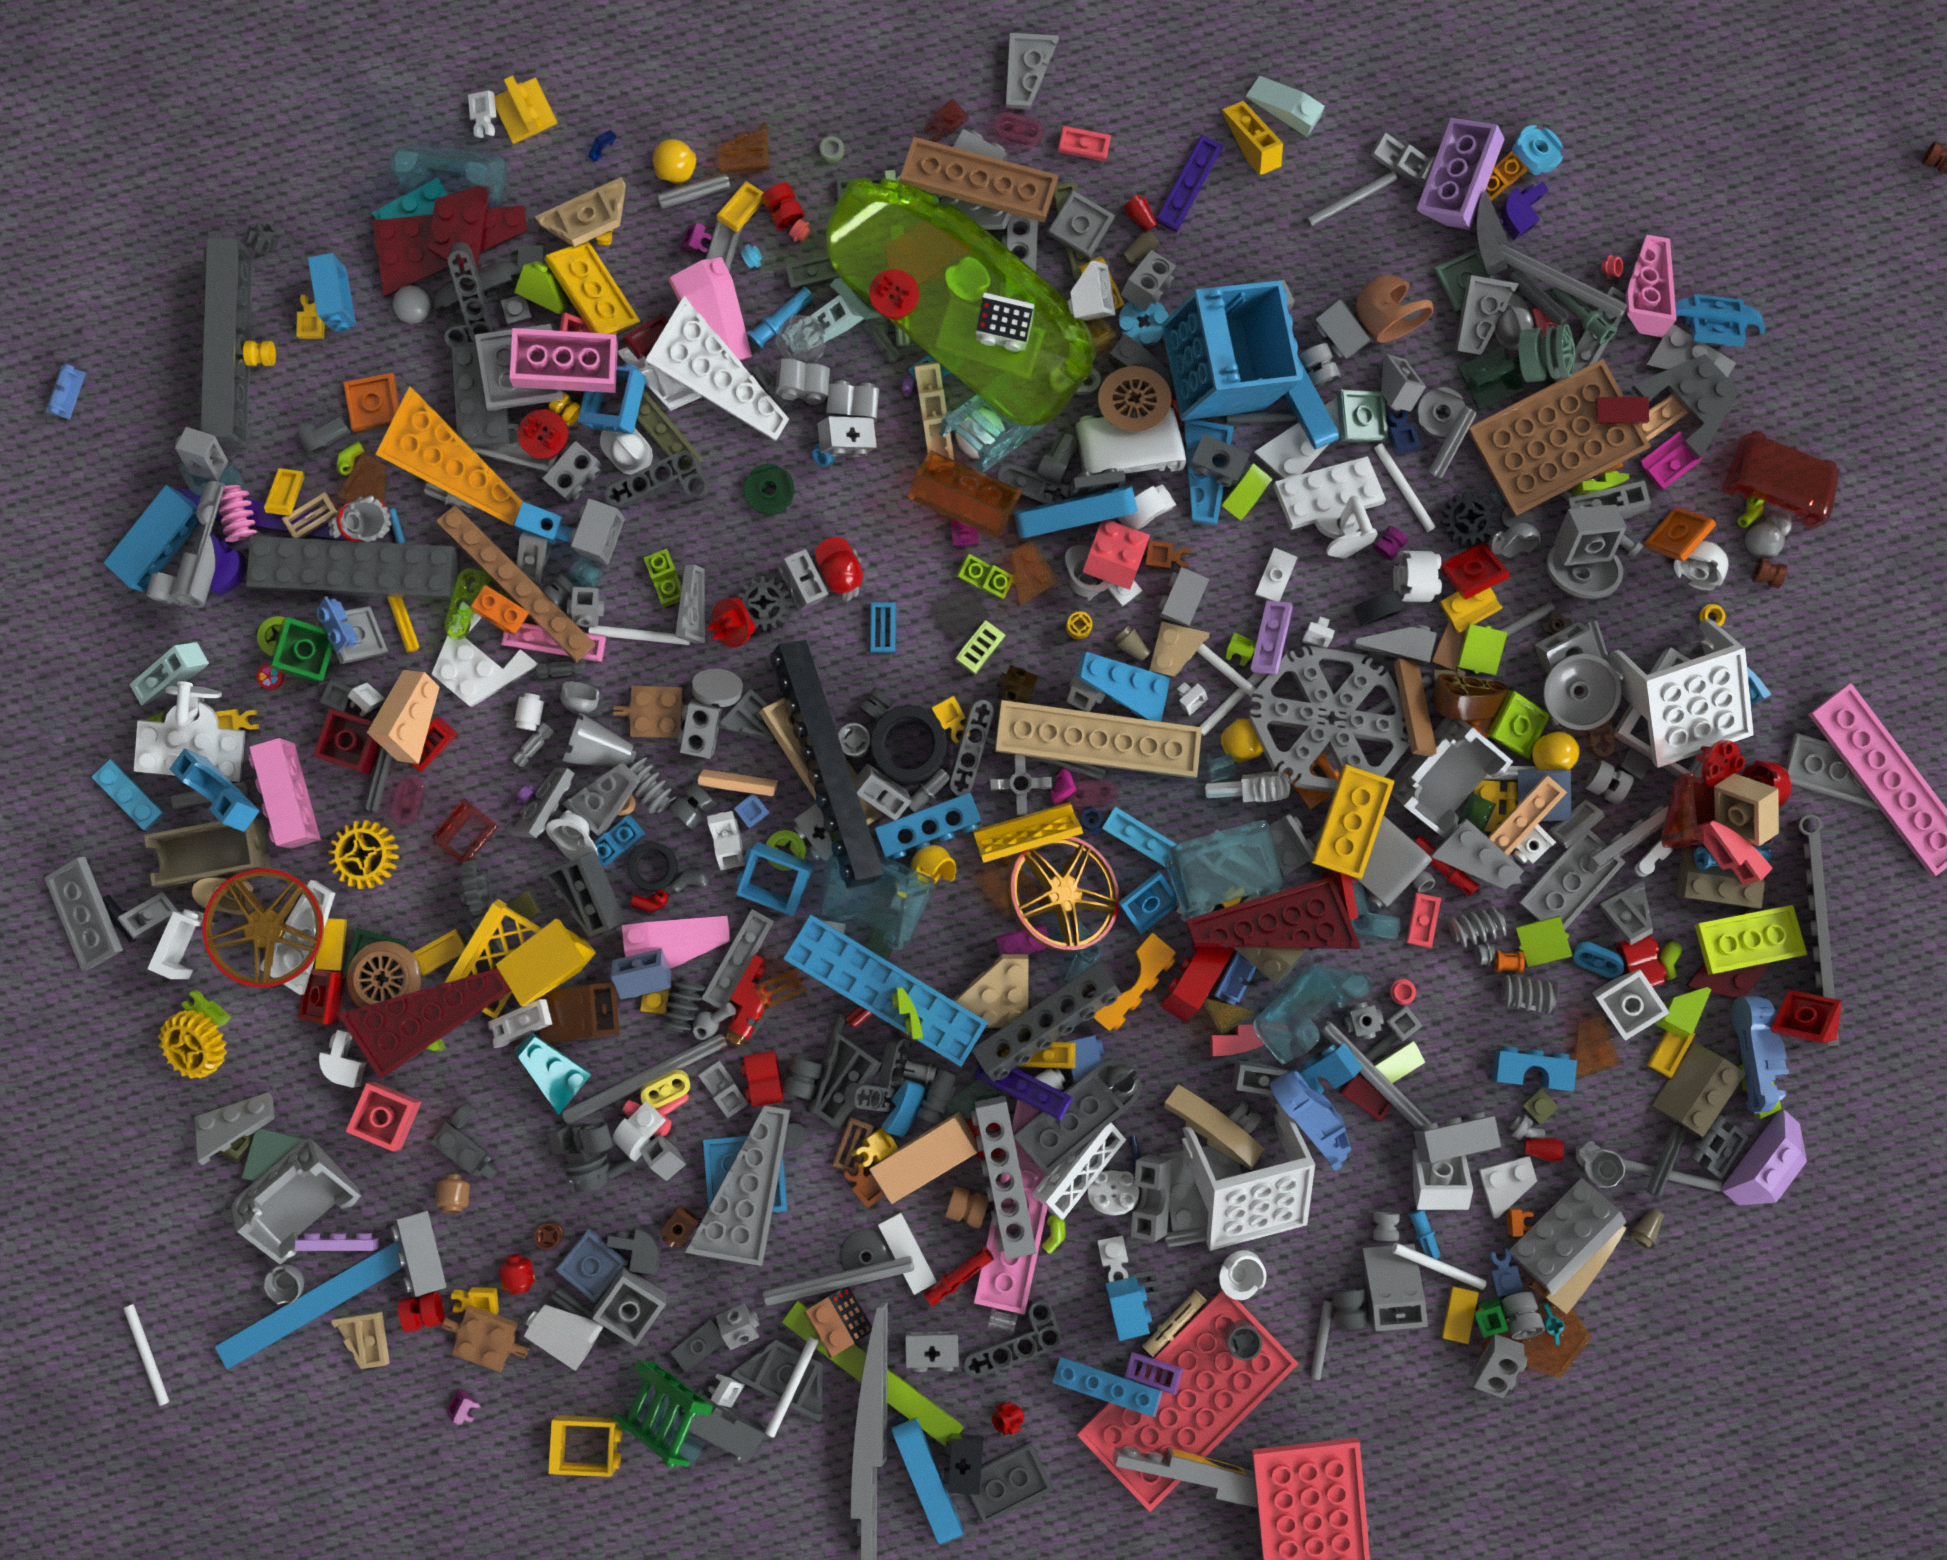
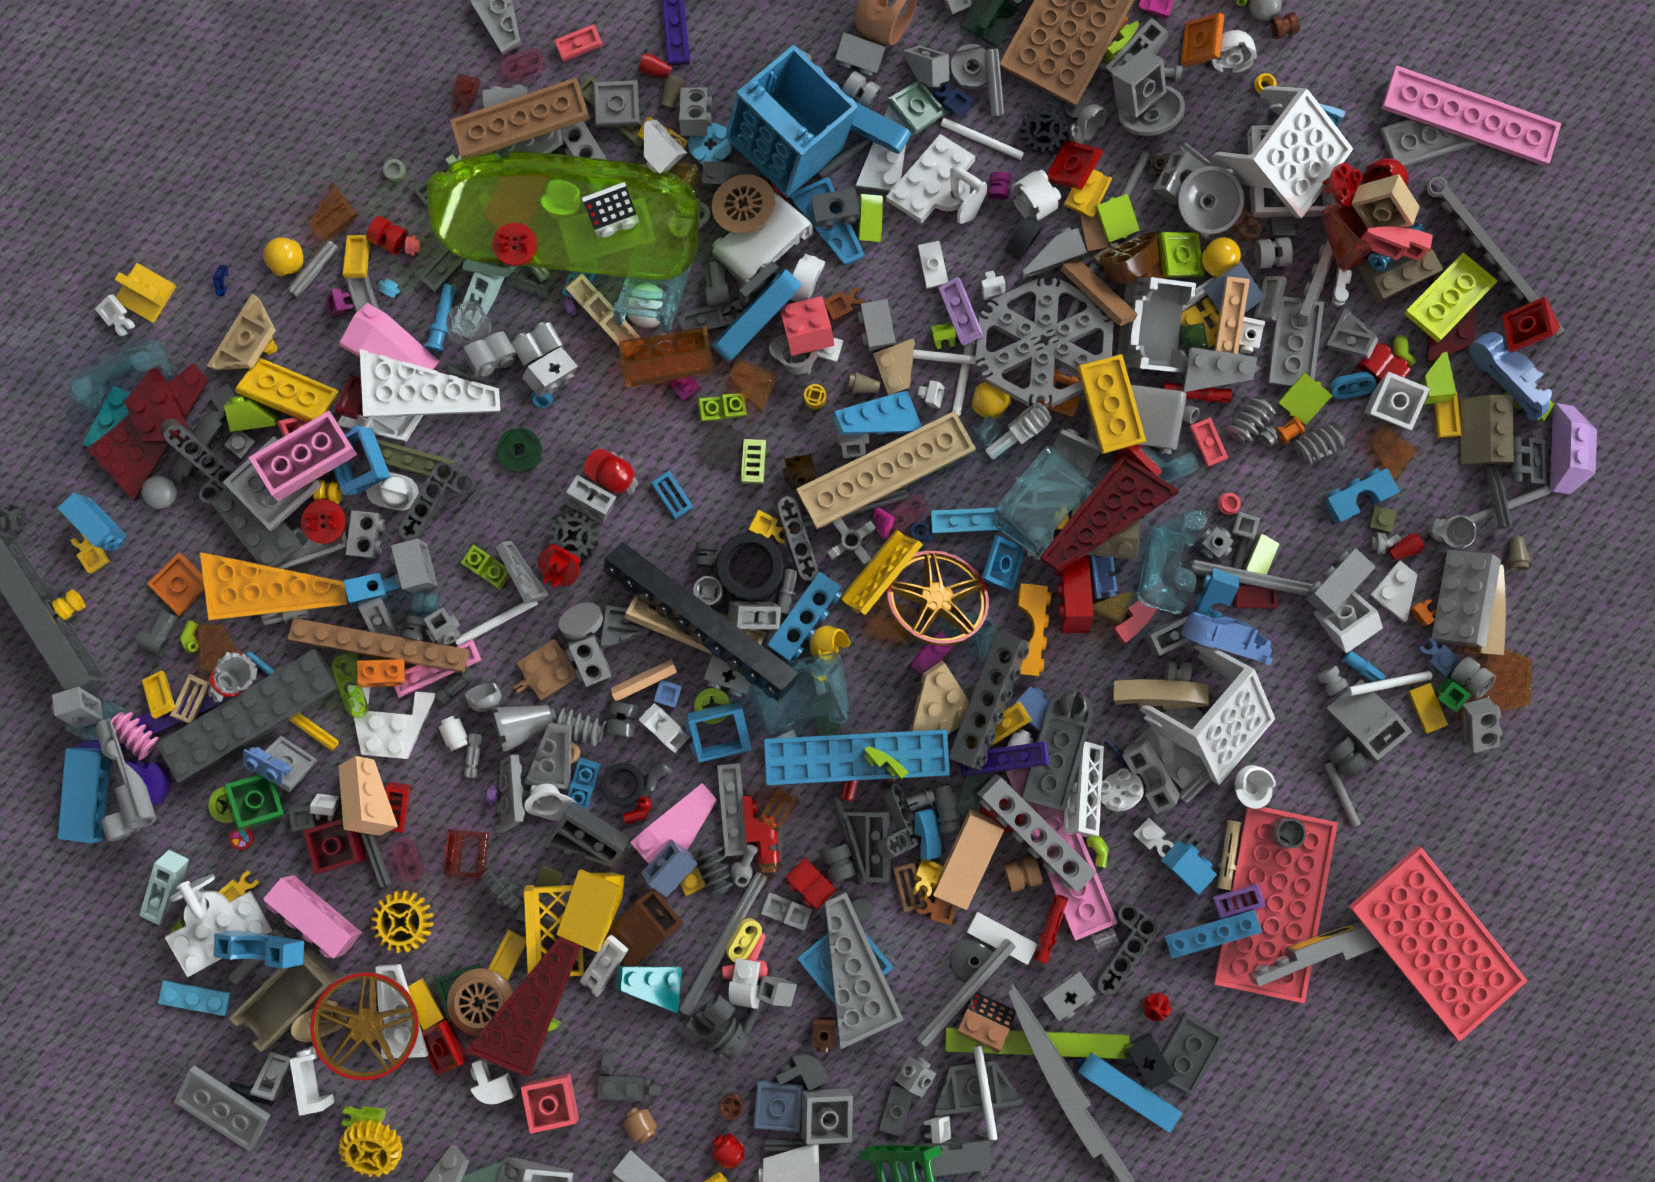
camera: 30 degrees left, 0 degrees up
teal piece [1543,1303,1564,1346] -> none

